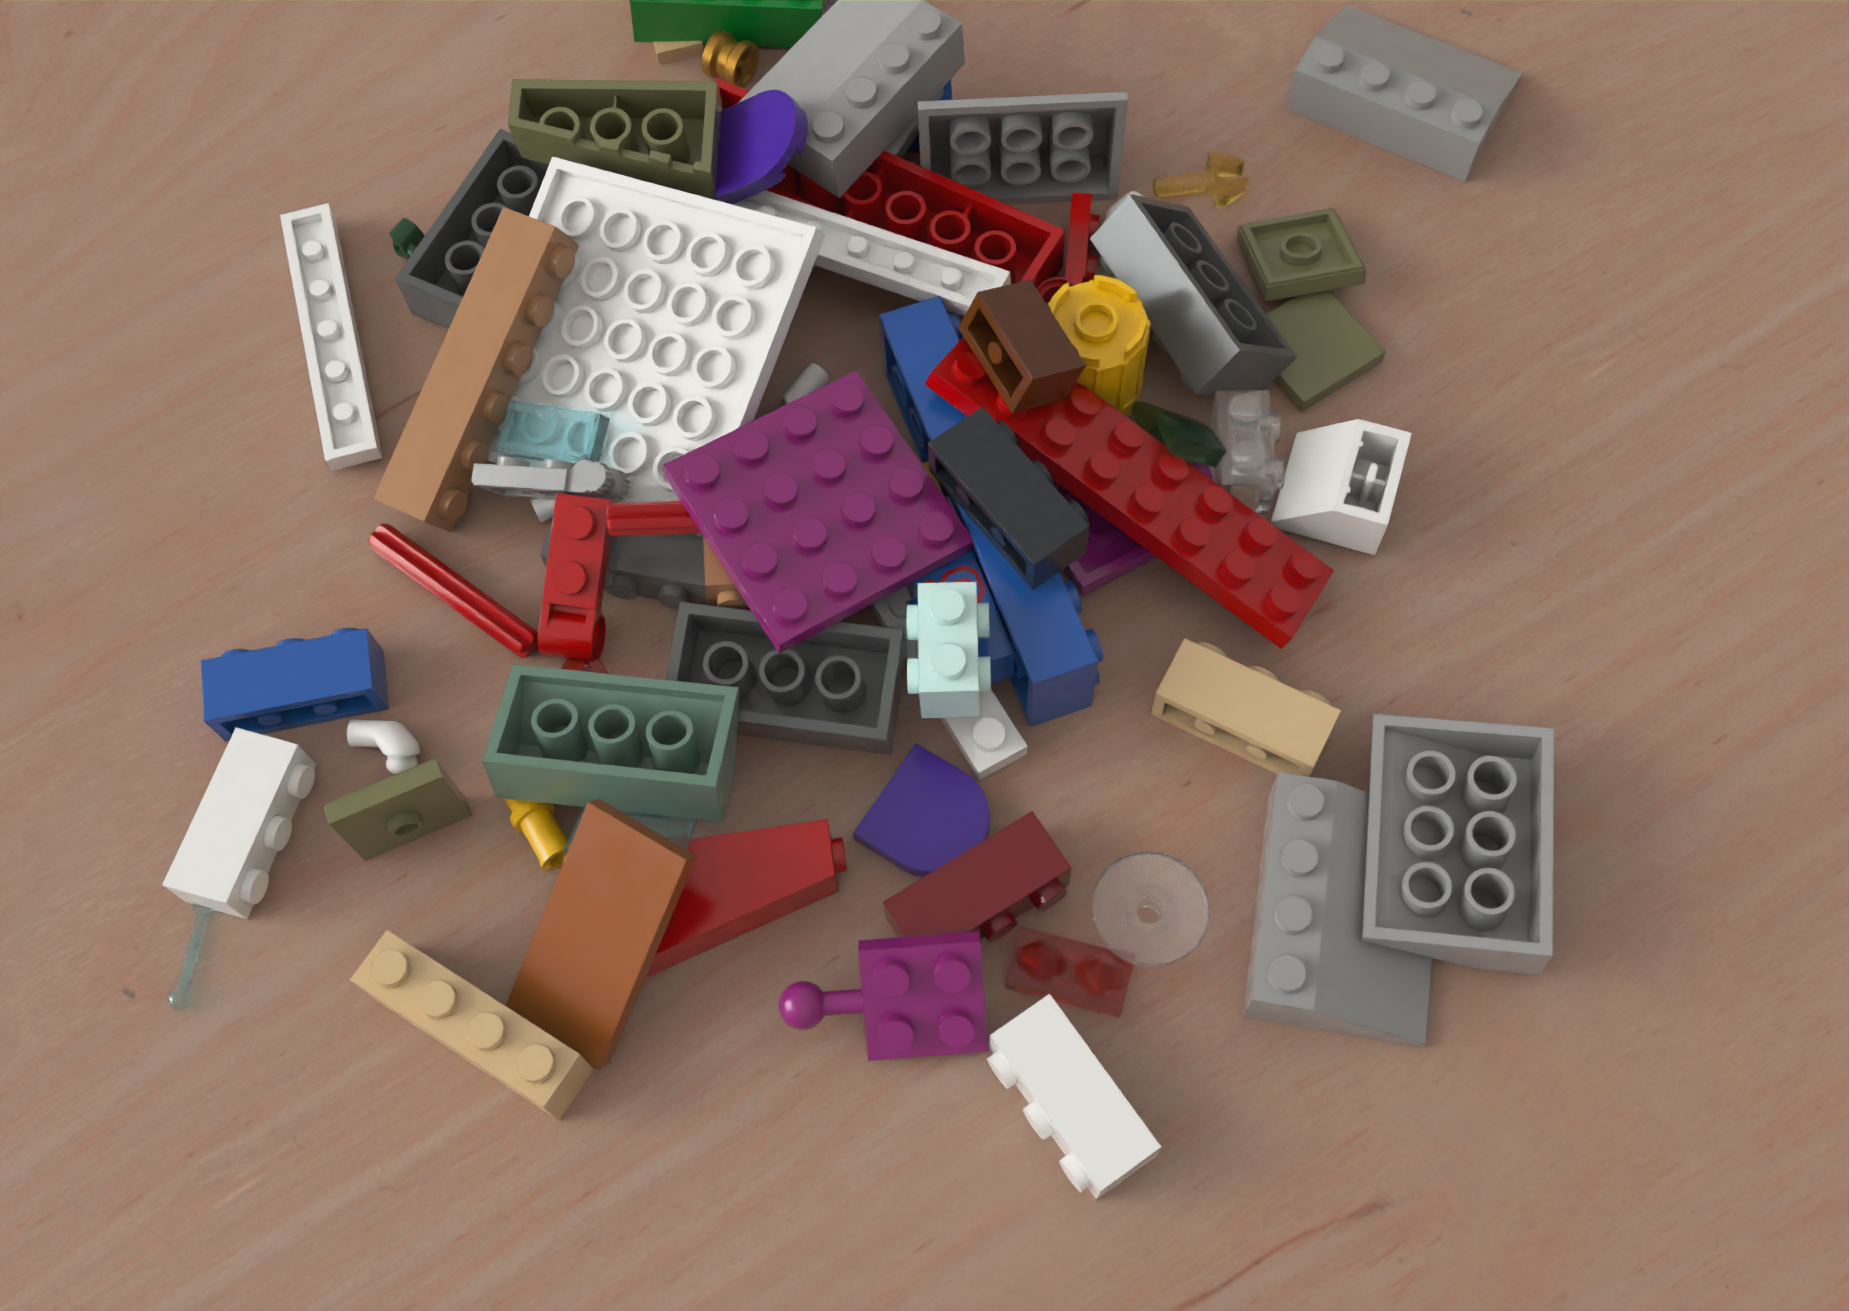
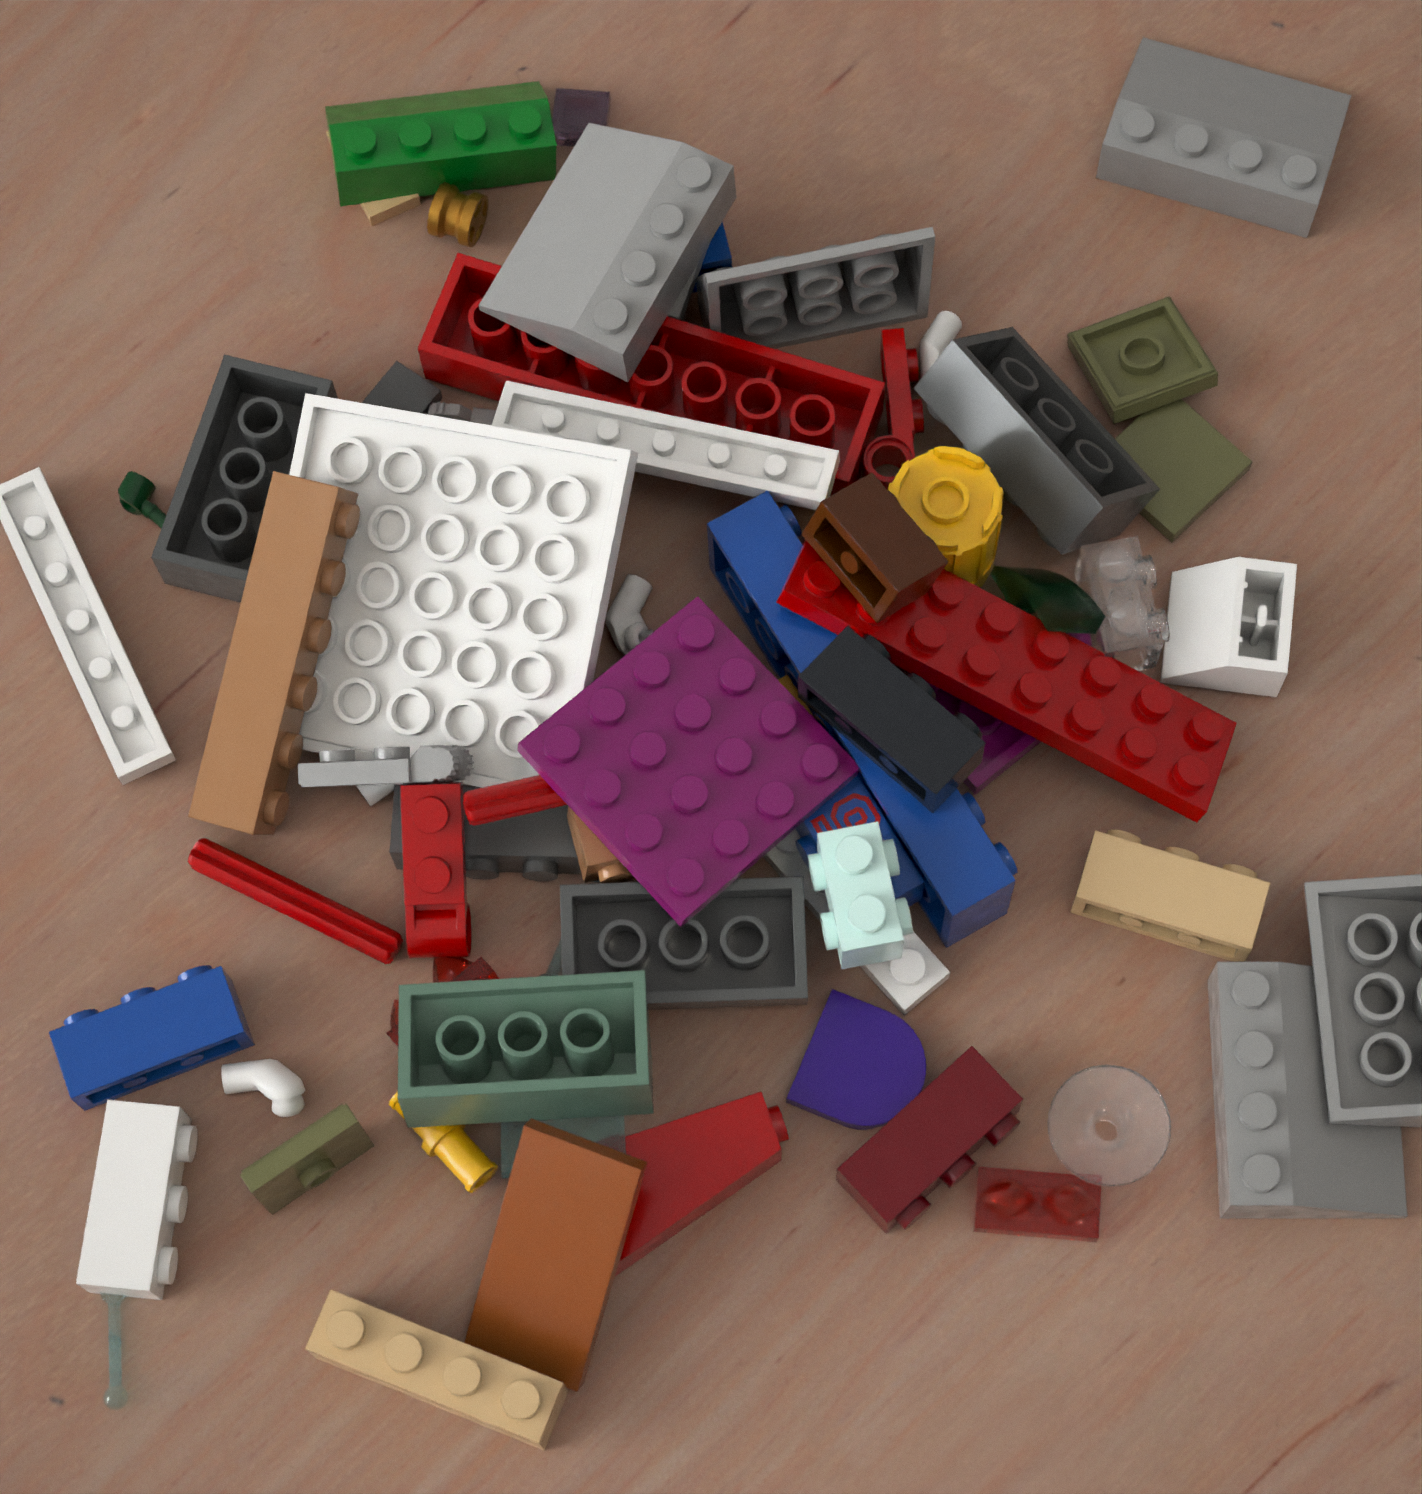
camera: 10 degrees left, 5 degrees up
clear light blue tile [497,400,610,464] -> none
olive wedge [508,79,723,201] -> none
dark purple tile [715,90,808,205] -> none
magenta plate [779,931,988,1061] -> none
white brick [987,994,1161,1200] -> none
clear yellow bar [1153,152,1249,208] -> none

